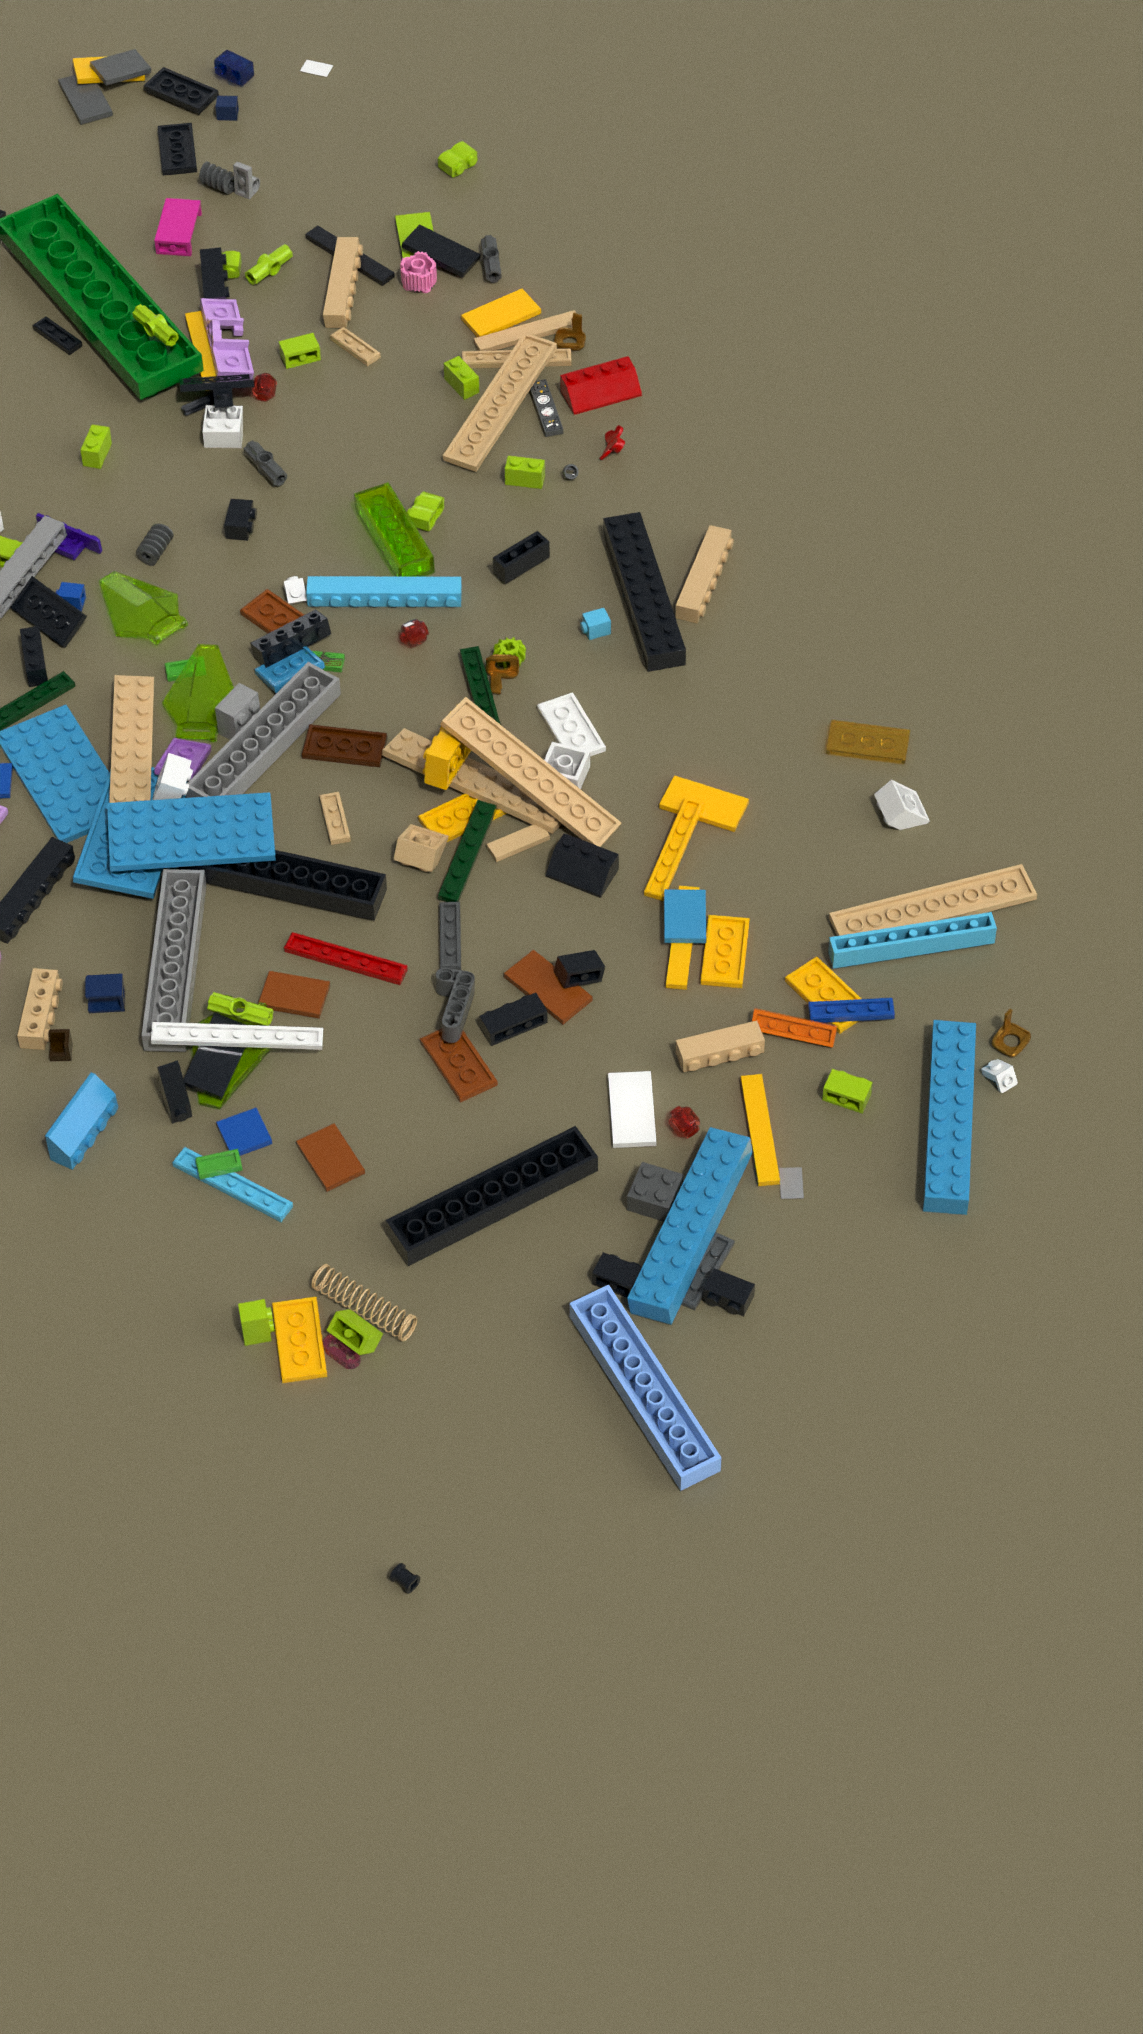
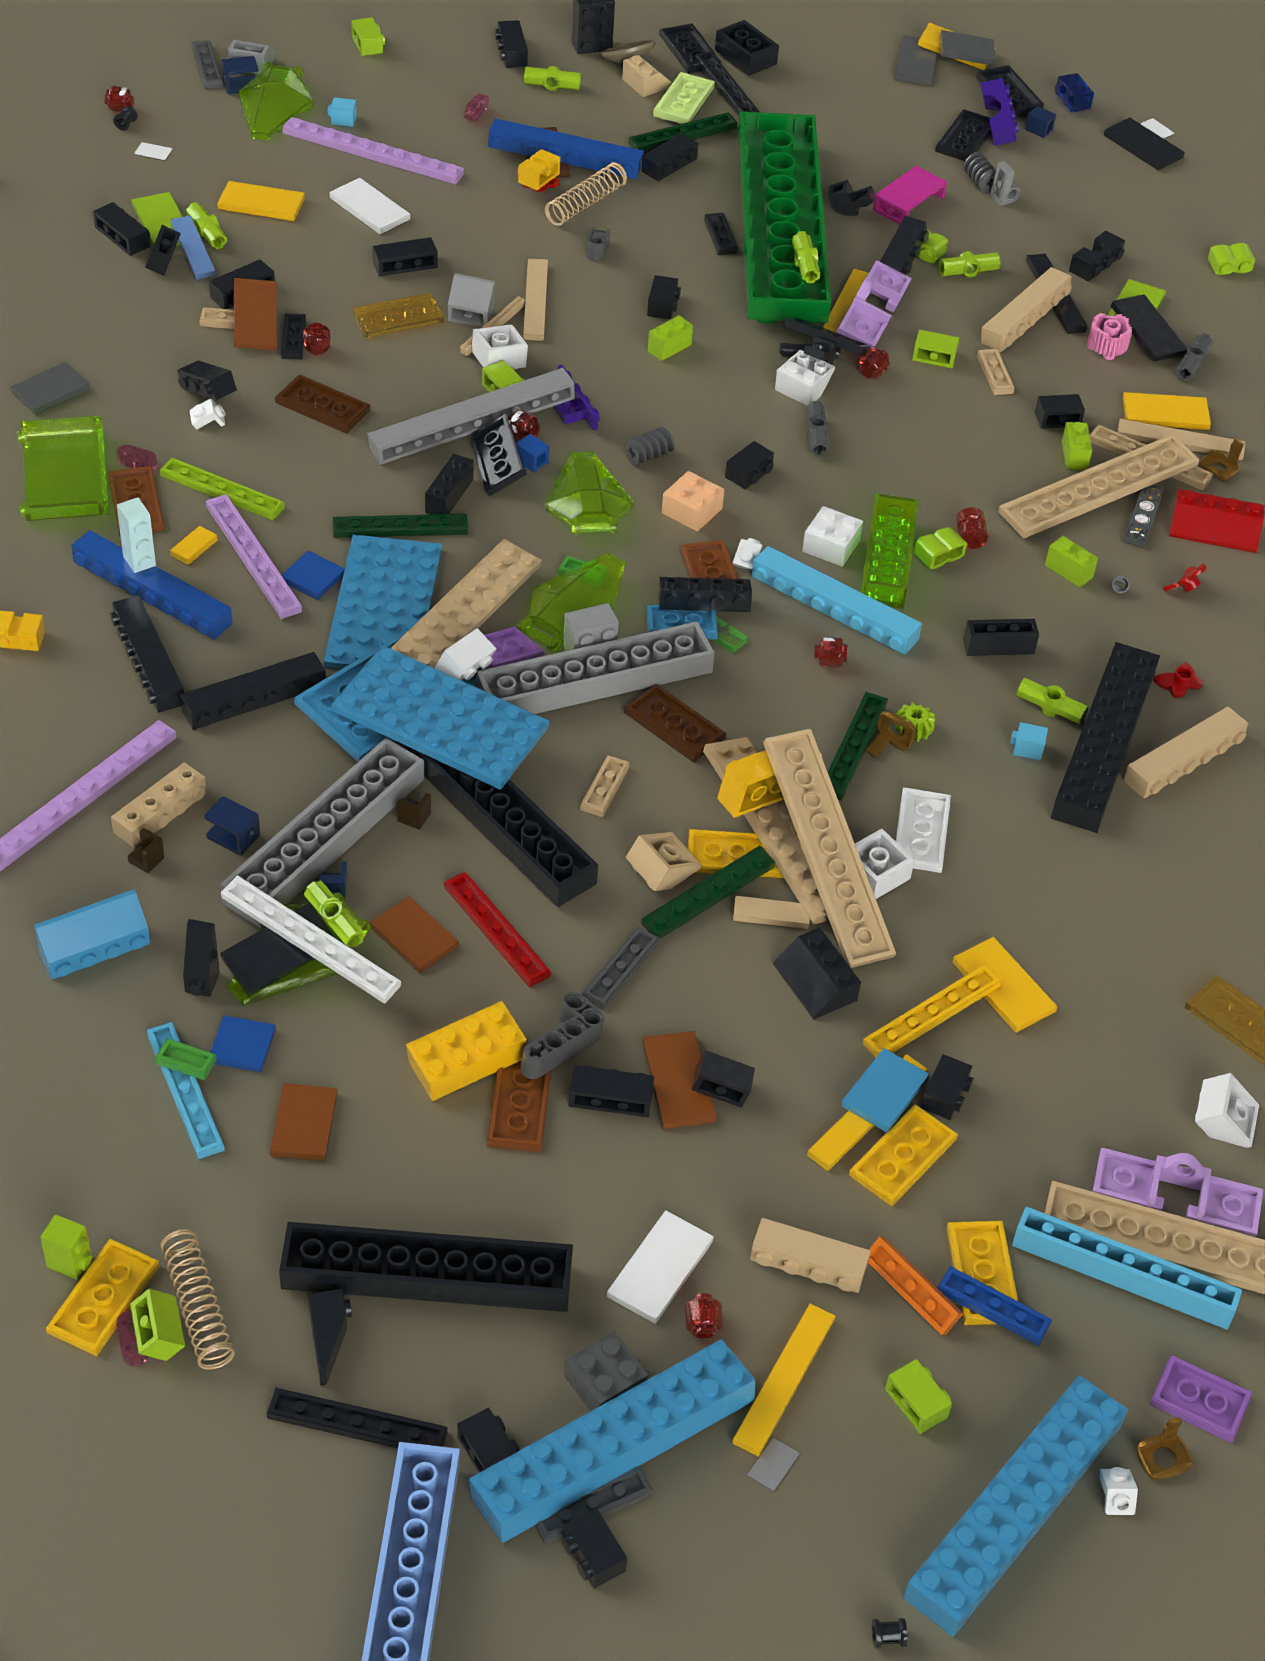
camera: 30 degrees right, 5 degrees down
none -> black tile [267,1388,448,1448]
none -> black slope [308,1289,352,1386]
none -> dark blue panel [319,861,348,900]
none -> dark brown panel [397,793,431,830]
none -> yellow brick [406,1001,527,1101]
none -> clear red head [509,411,540,440]
none -> black brick [647,275,681,319]
none -> light nougat brick [662,471,724,532]
none -> white brick [802,506,863,567]
none -> black brick [828,179,875,216]
none -> black bush [872,1618,908,1648]
none -> black brick [921,1054,974,1120]
none -> clear red wheel [956,507,989,549]
none -> dark purple arch [981,78,1019,146]
none -> lime piece [1016,677,1089,725]
none -> black brick [1035,394,1085,429]
none -> black arch [1069,231,1125,281]
none -> lavender plate [1092,1147,1263,1237]
none -> black tile [1104,117,1185,170]
none -> medium lavender tile [1149,1355,1253,1443]
none -> red animal [1154,662,1203,698]

